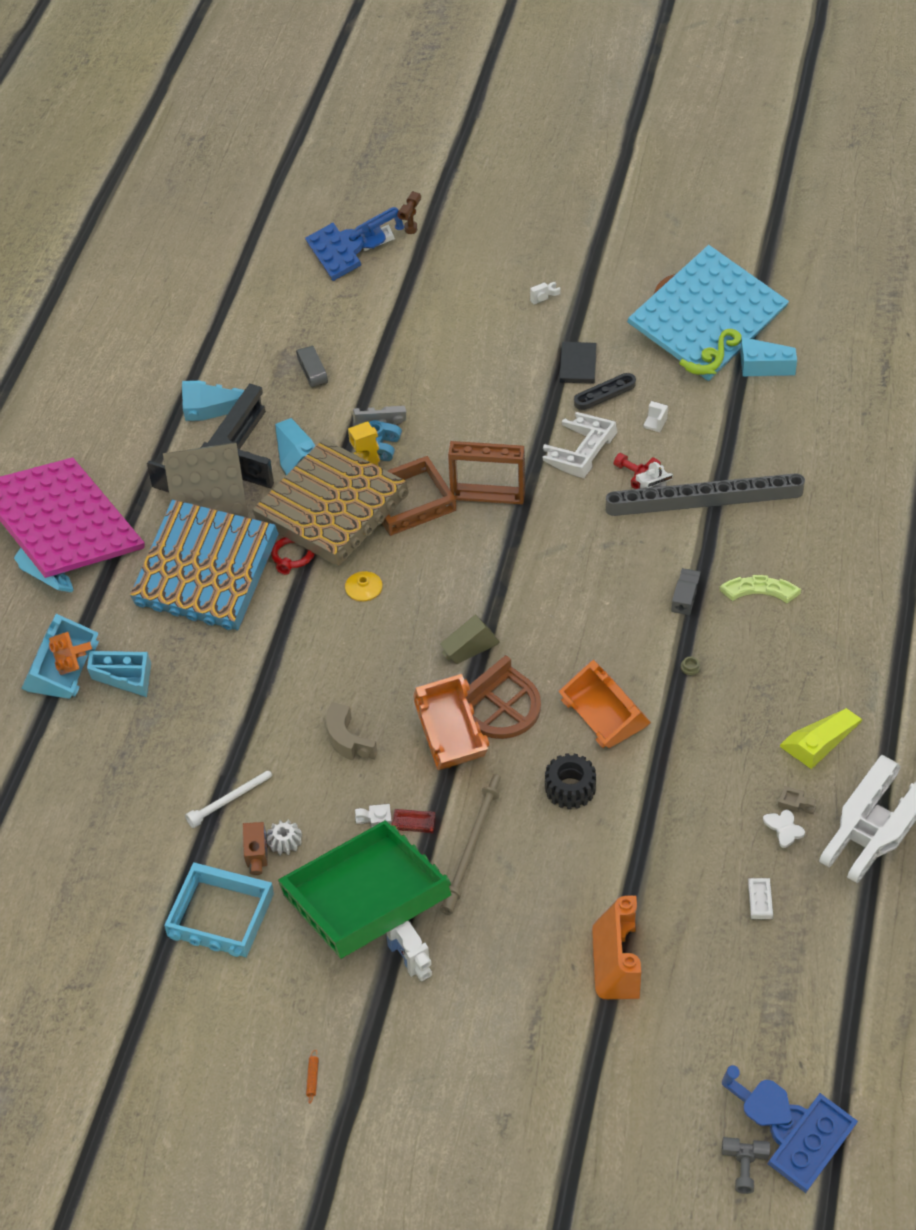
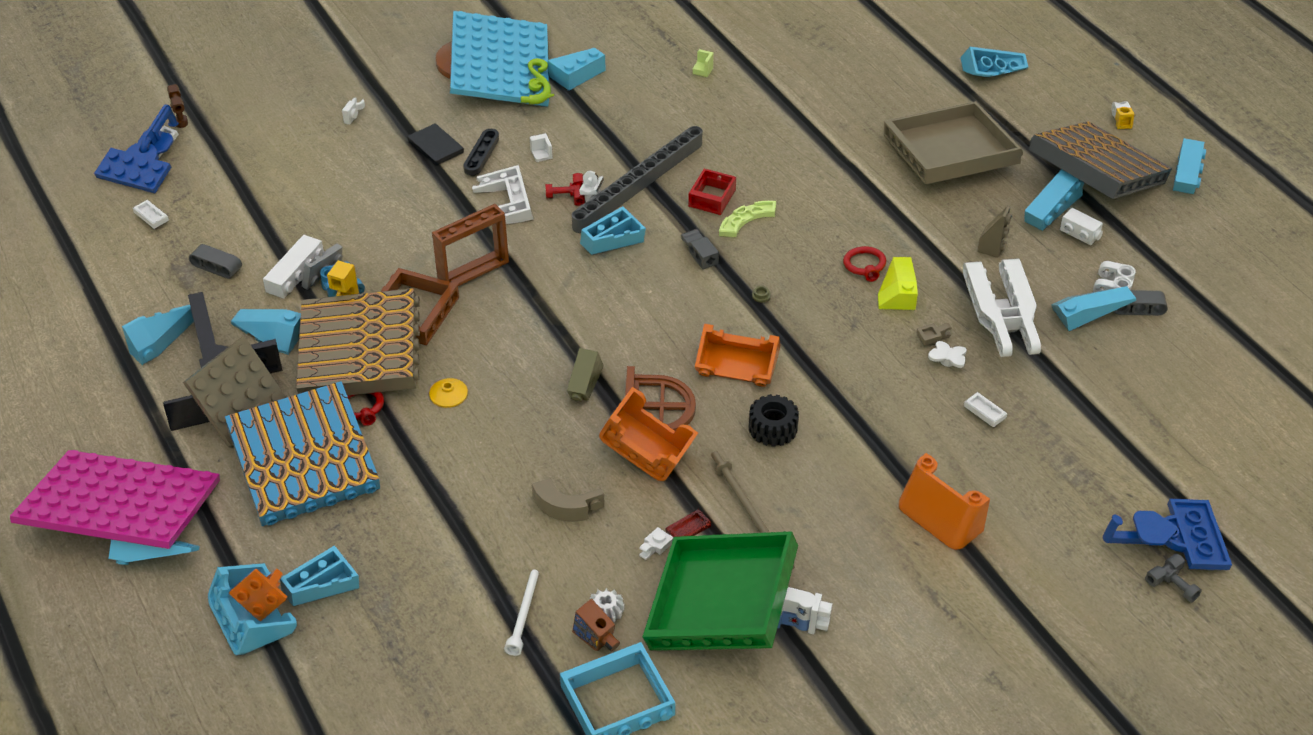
camera: 45 degrees left, 5 degrees down
none -> white plate [133,200,169,229]
none -> white brick [263,235,324,299]
none -> medium azure wedge [580,206,646,255]
none -> red window [688,168,736,215]
none -> yellowish green panel [692,49,714,77]
none -> red piece [843,246,887,282]

